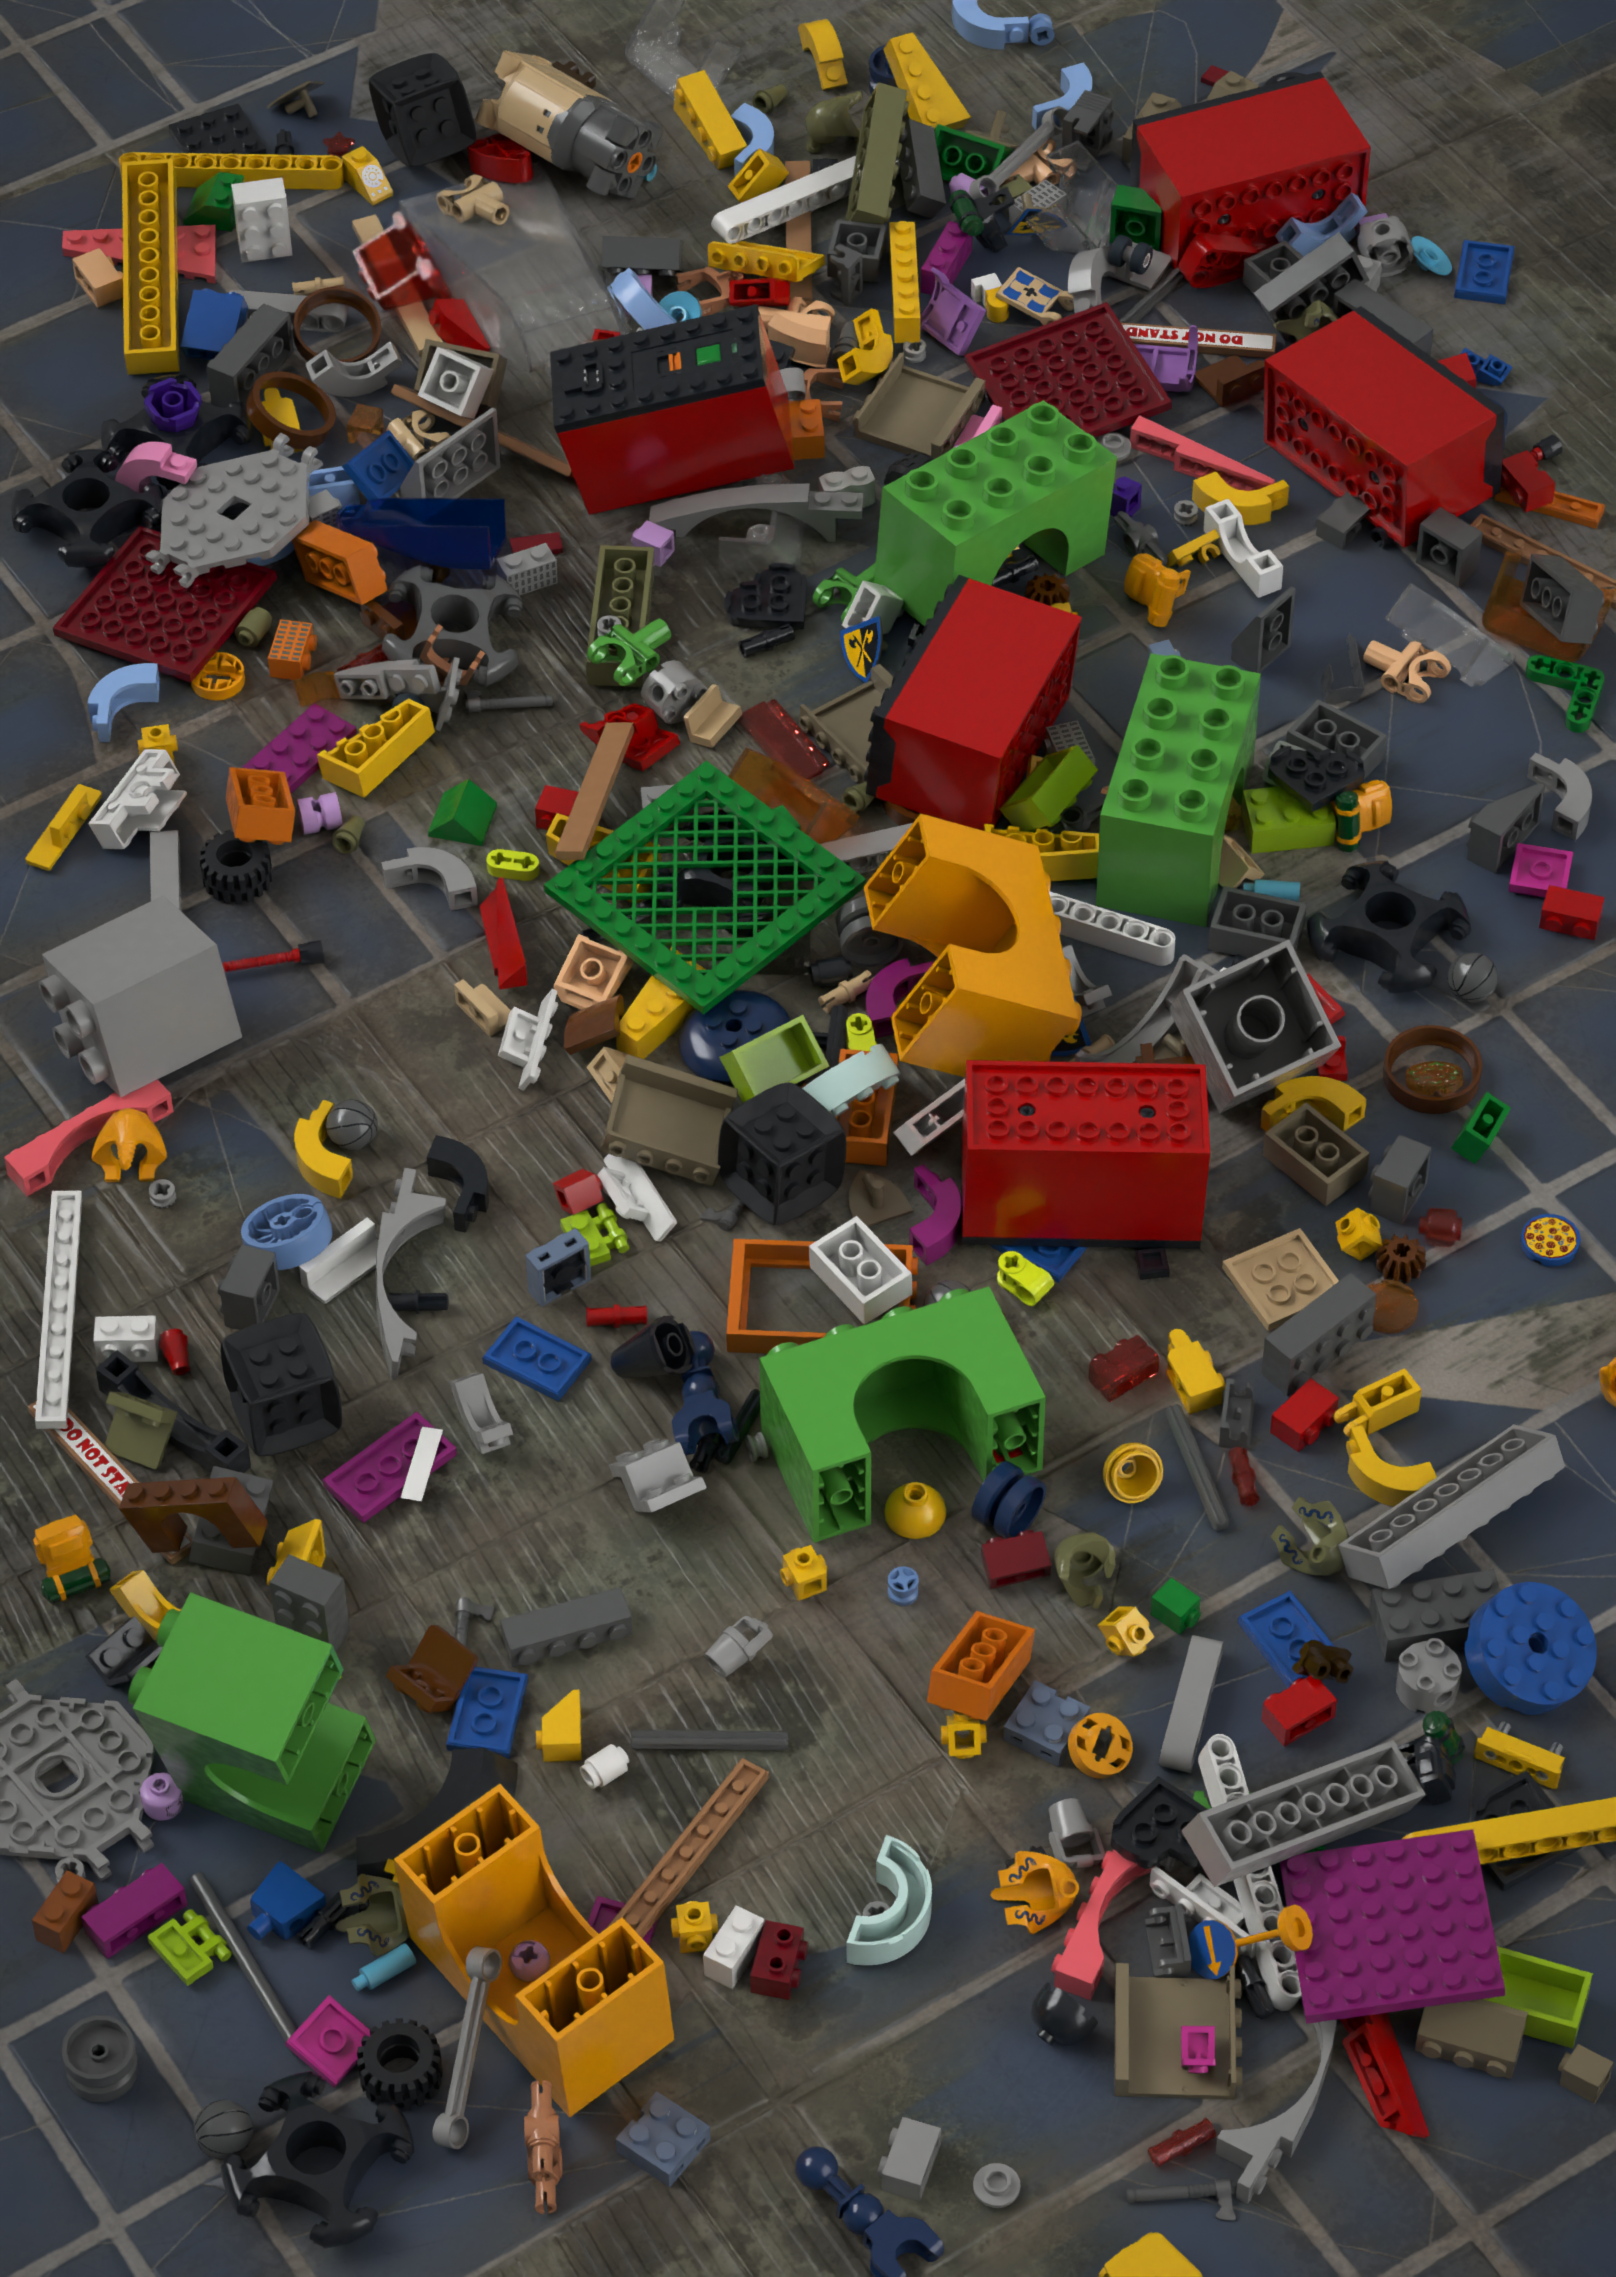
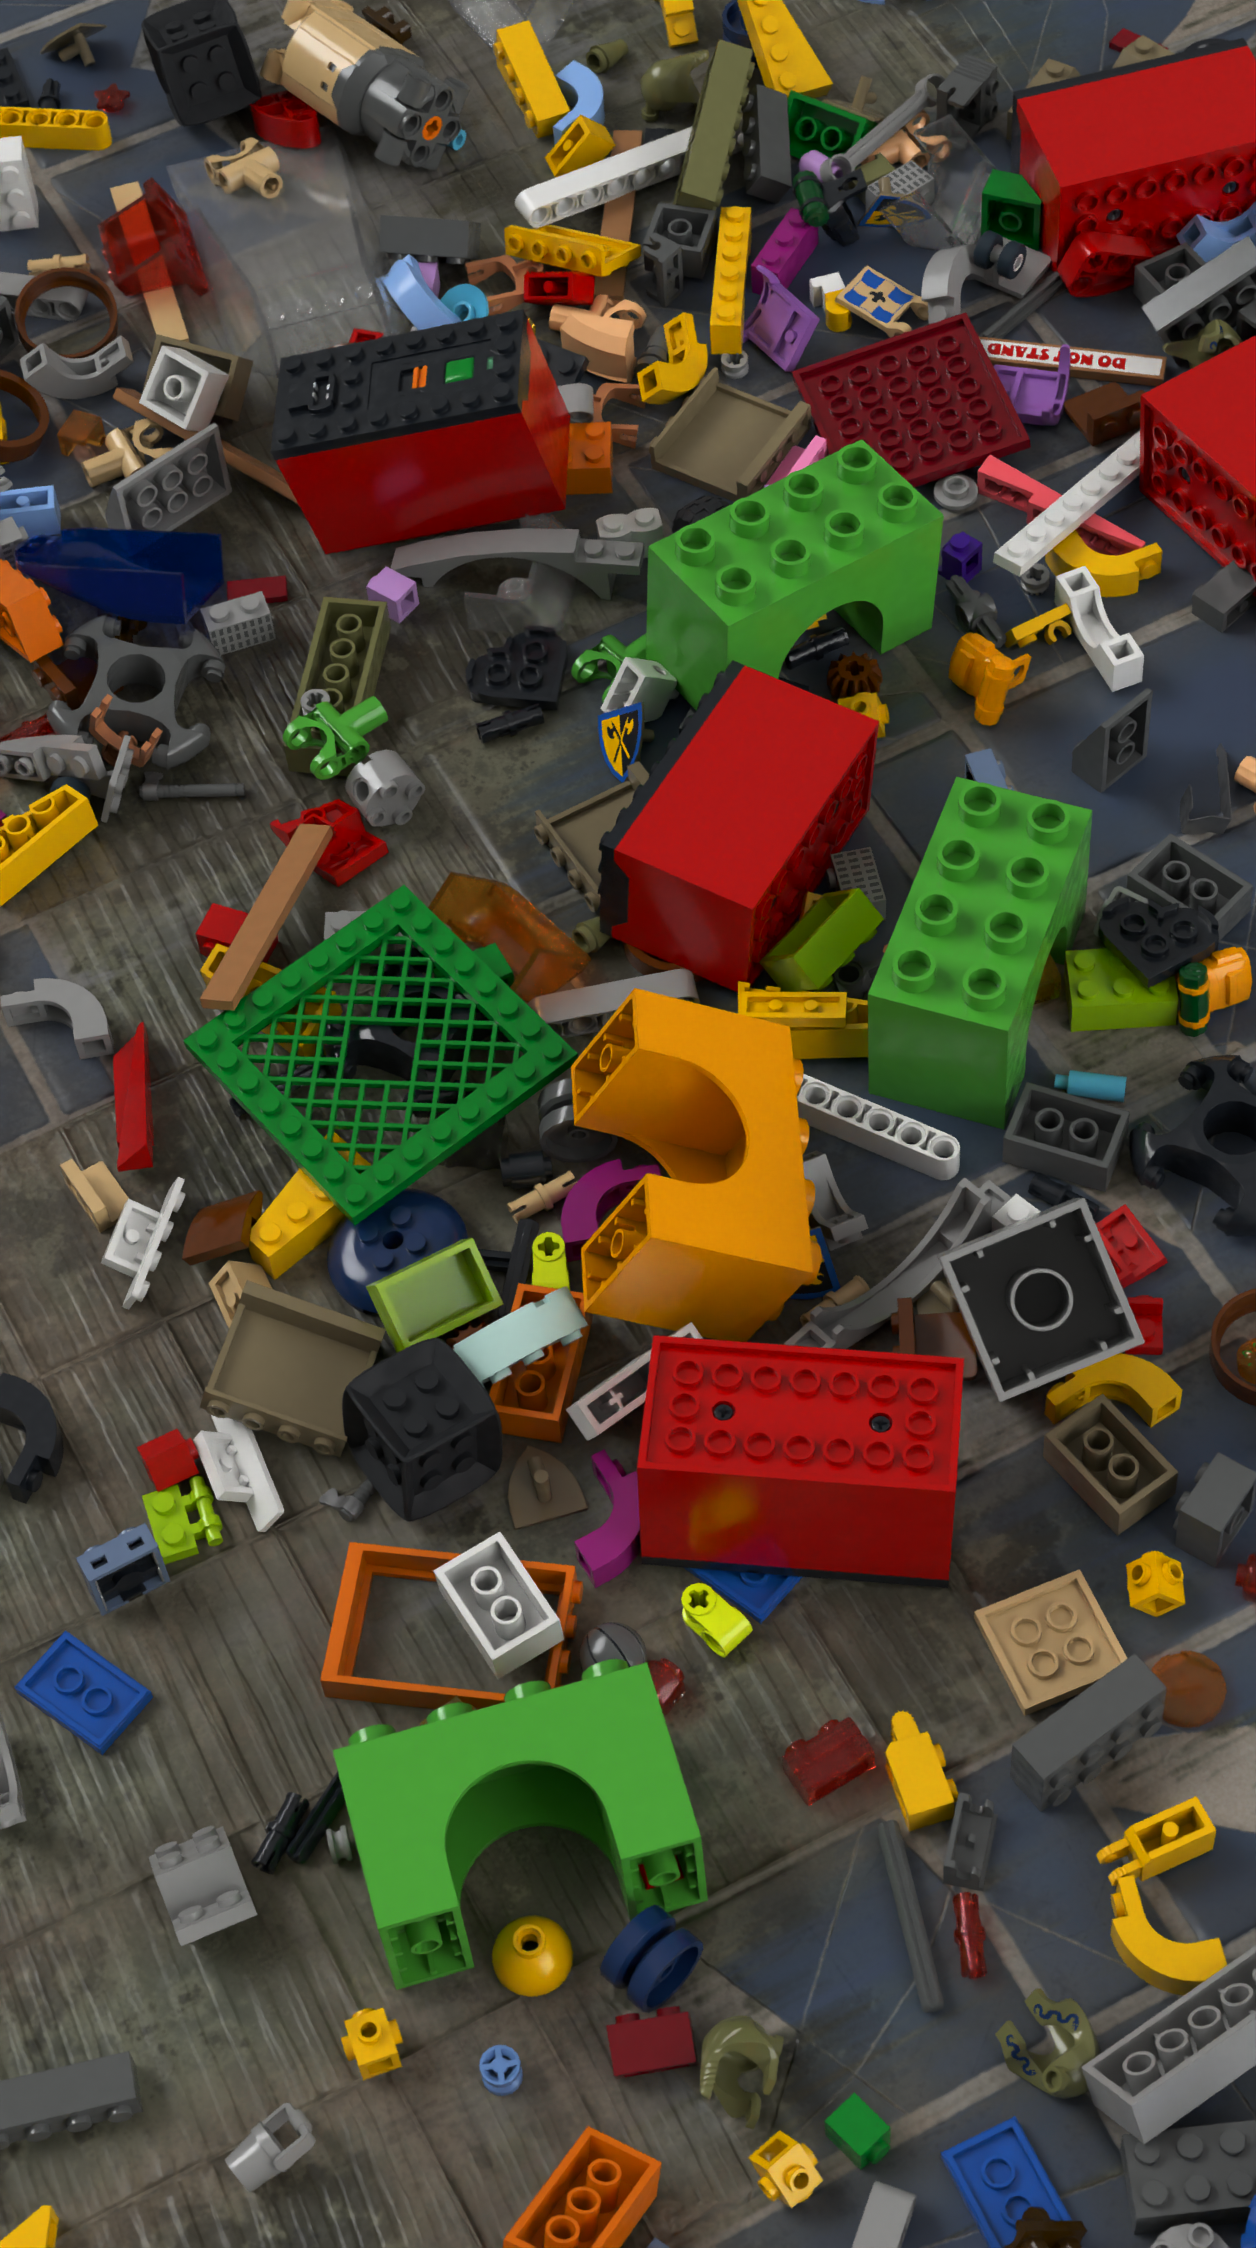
camera: 10 degrees right, 5 degrees up
yellow slope [342,146,393,206] -> none
blue tile [342,430,414,509] -> none
green slope [428,779,497,846] -> none
red slope [429,299,491,352] -> none
neon yellow beam [486,849,539,881] -> none
light nougat slope [553,934,634,1010] -> none
red pin [586,1304,647,1328] -> none
black cone [611,1315,695,1378] -> none
dark blue piece [672,1331,739,1456] -> none
tan panel [684,684,742,748] -> none
clear red windscreen [738,699,829,787] -> none
light blue arch [1032,62,1092,131] -> none
yellow piece [1103,1442,1163,1503] -> none
black tile [1135,1247,1170,1280] -> none
tan panel [1219,835,1264,888] -> none
red brick [1270,1378,1339,1452] -> none
reddish brown gear [1375,1234,1427,1285] -> none
none -> yellow plate [739,991,847,1028]
none -> white plate [993,430,1140,577]

